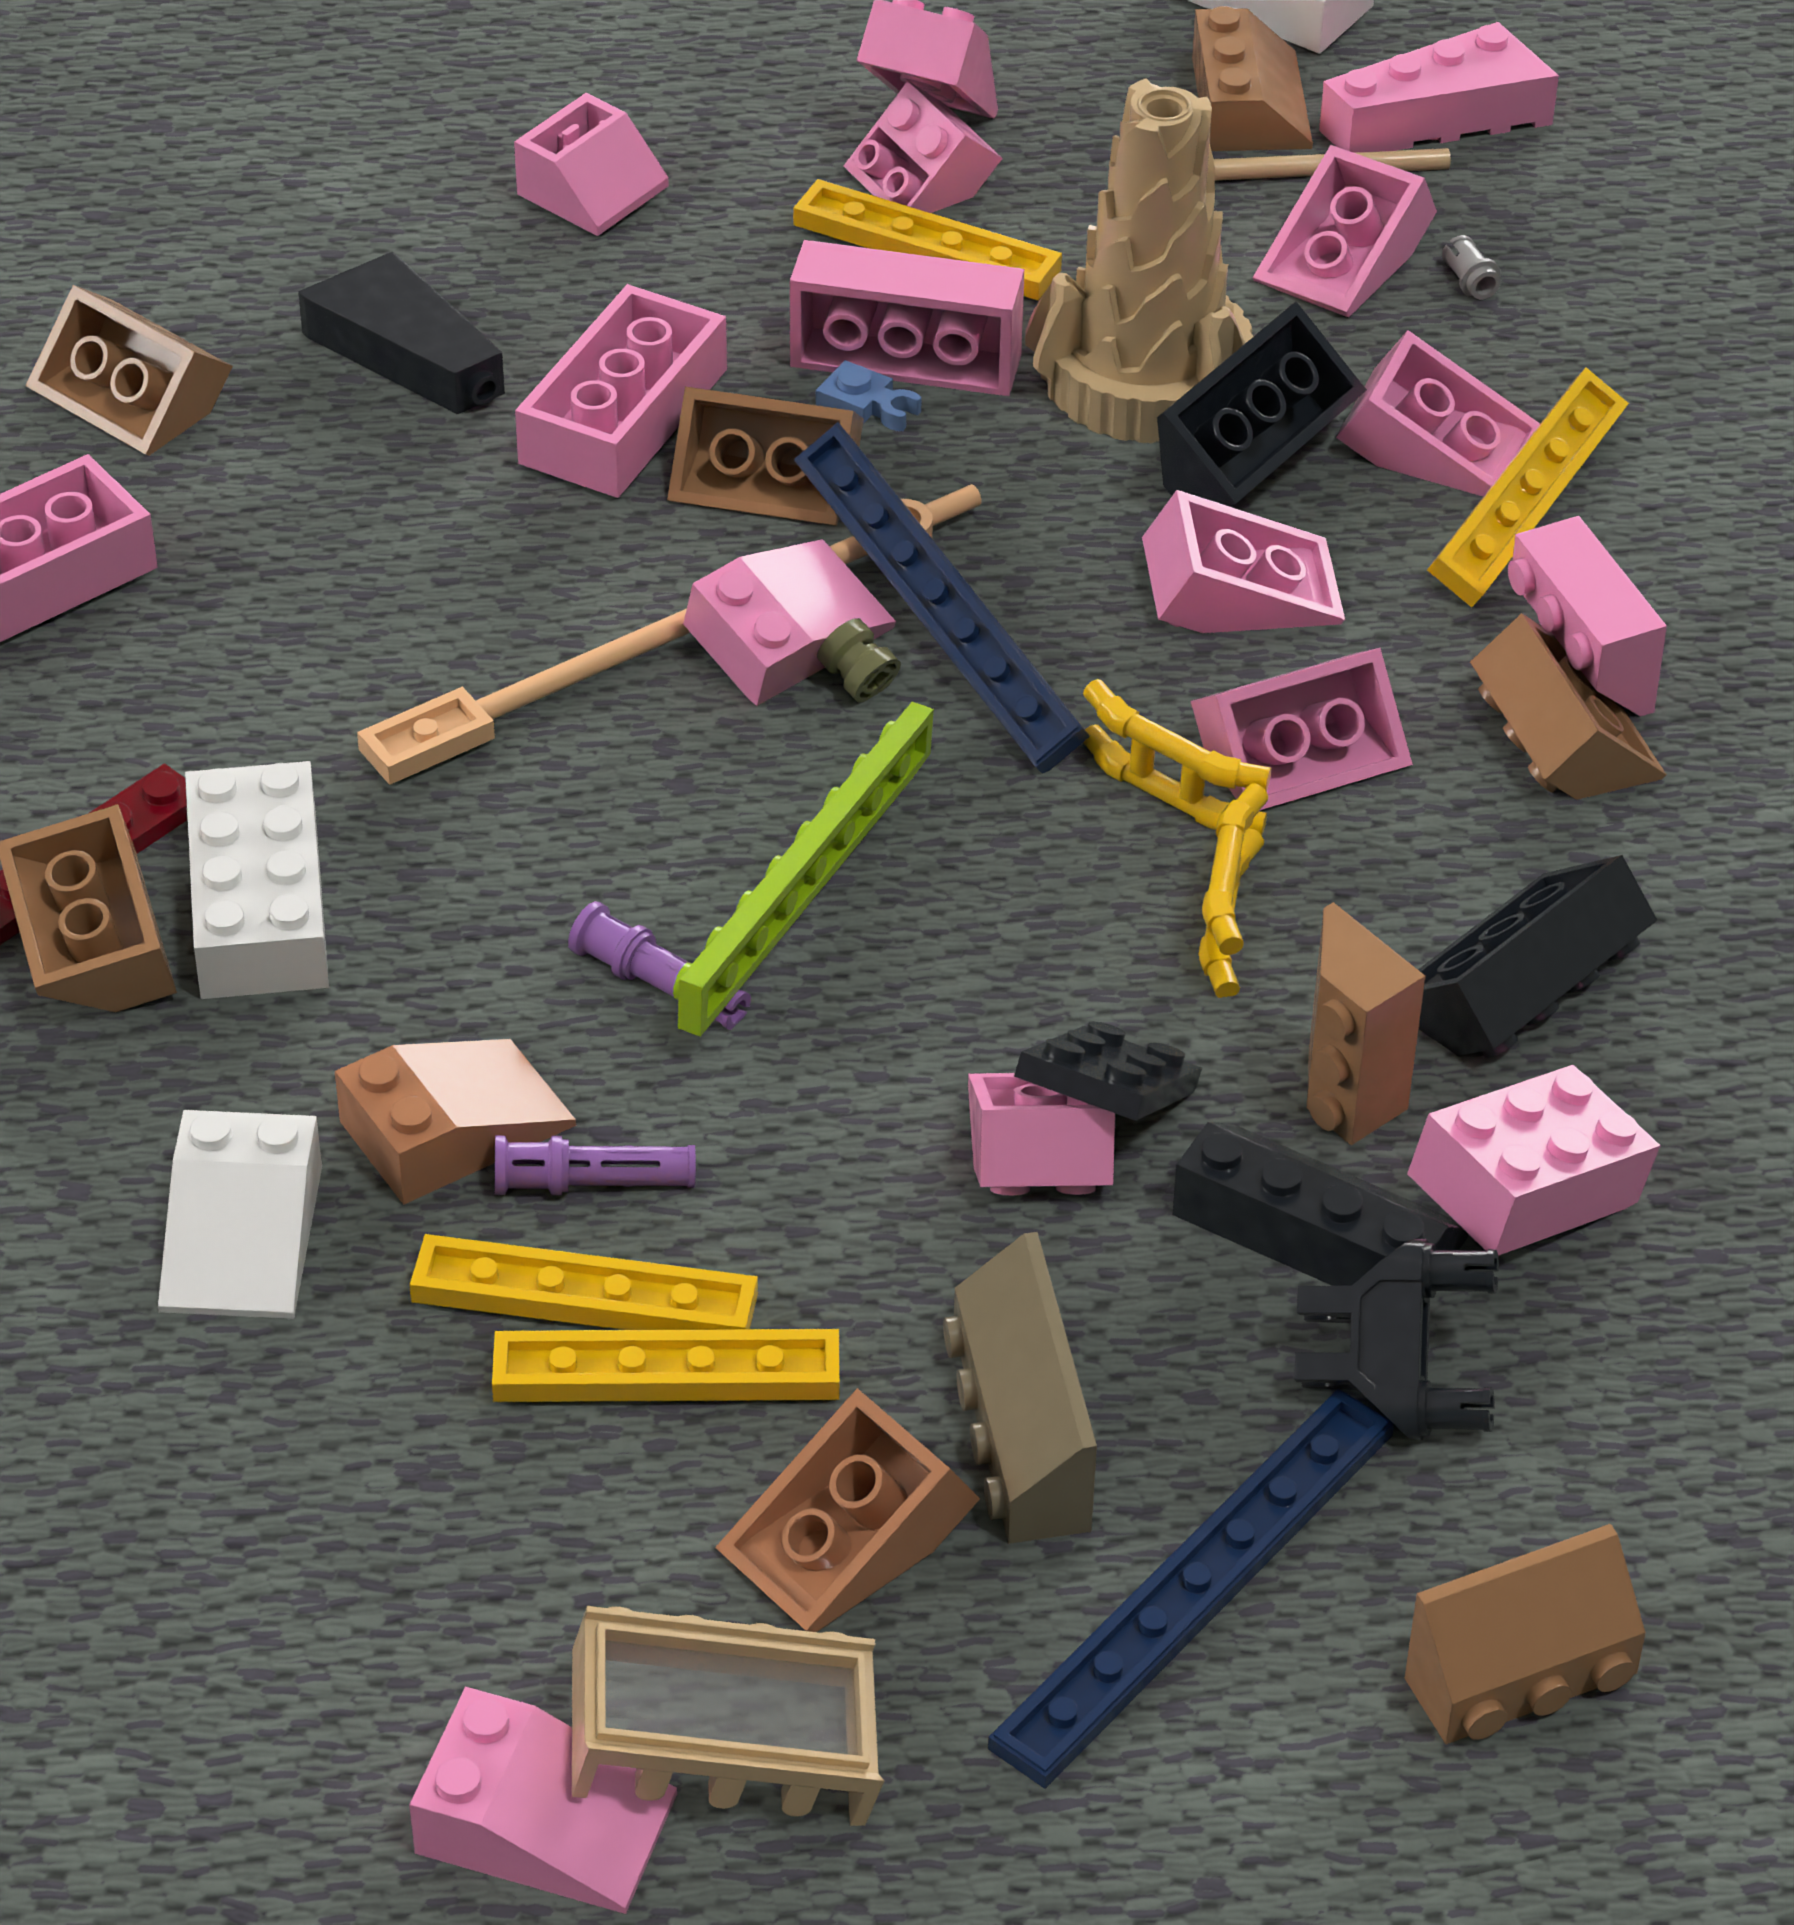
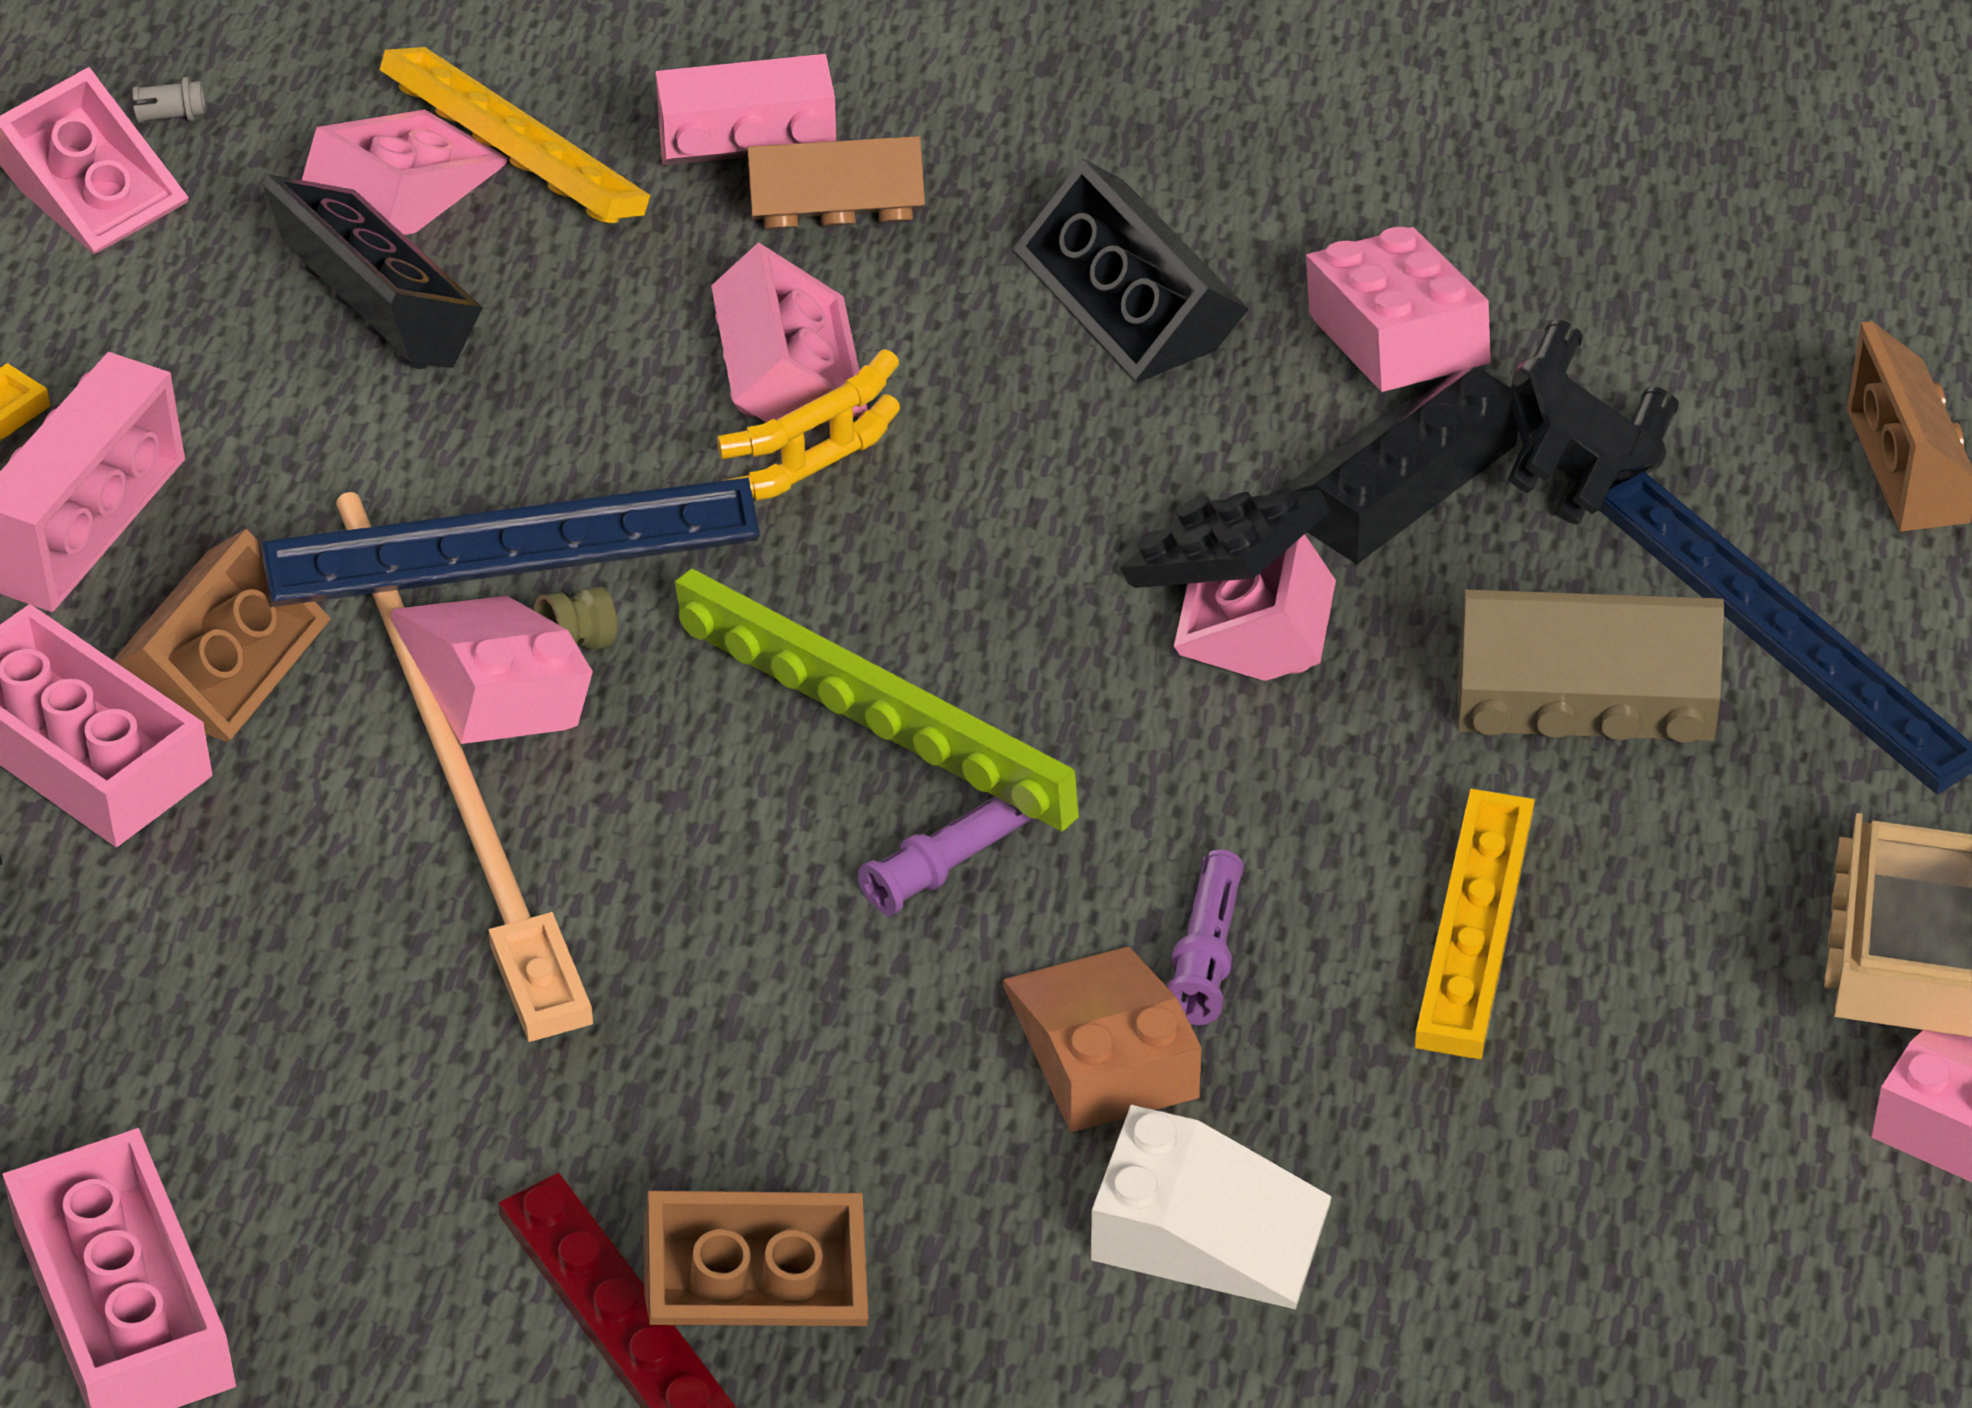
camera: 75 degrees left, 0 degrees up
white brick [185,761,329,999] -> none
yellow plate [410,1234,758,1330] -> none
nougat slope [715,1388,980,1632] -> none
medium blue plate [816,360,921,431] -> none
tan cone [1025,78,1253,443] -> none
bright pink slope [1142,490,1345,633] -> none
yellow piece [1198,784,1268,998] -> none
medium nougat slope [1307,902,1425,1145] -> none

